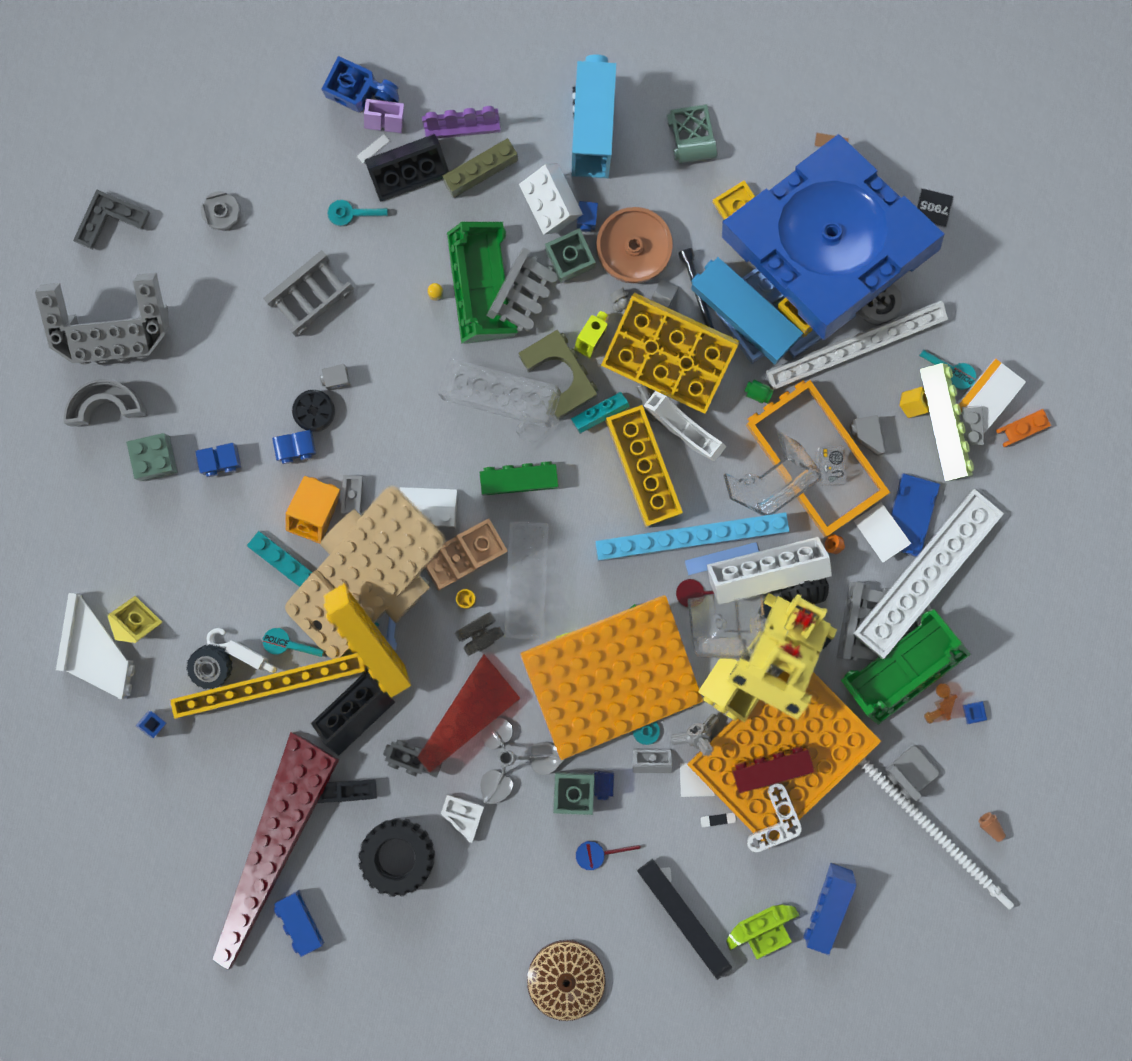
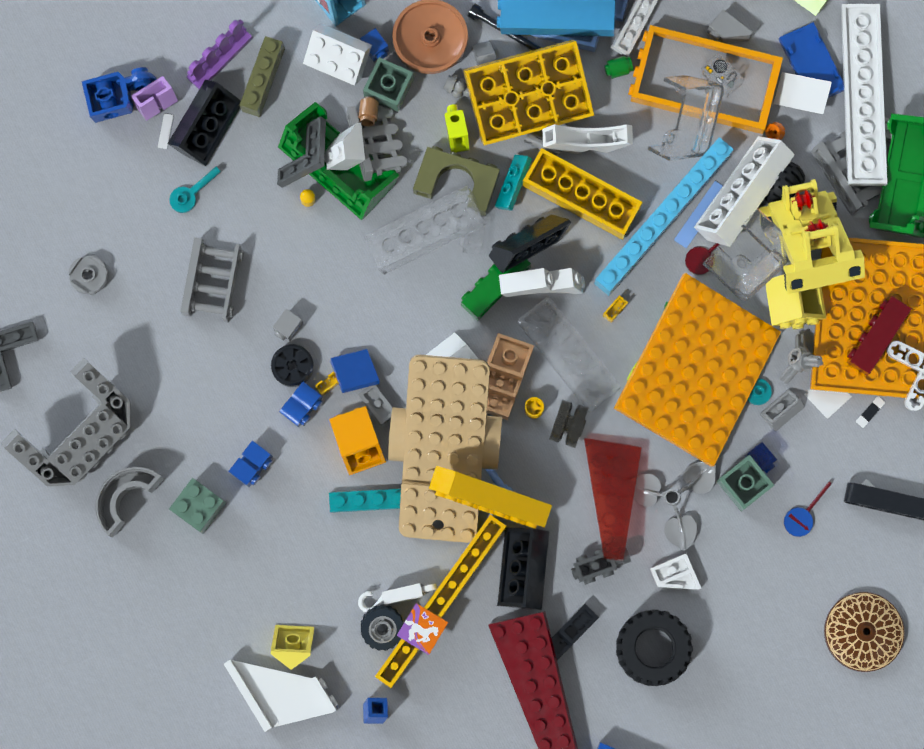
camera: 30 degrees left, 5 degrees down
teal piece [263,628,324,657] -> none
none -> dark grey plate [277,116,326,188]
none -> yellow piece [315,371,339,396]
none -> white slope [324,123,365,170]
none -> blue tile [330,349,380,393]
none -> medium nougat brick [358,97,379,126]
none -> sticker [397,603,448,655]
none -> black slope [489,214,571,274]
none -> white arch [499,268,585,297]
none -> yellow piece [603,295,628,323]

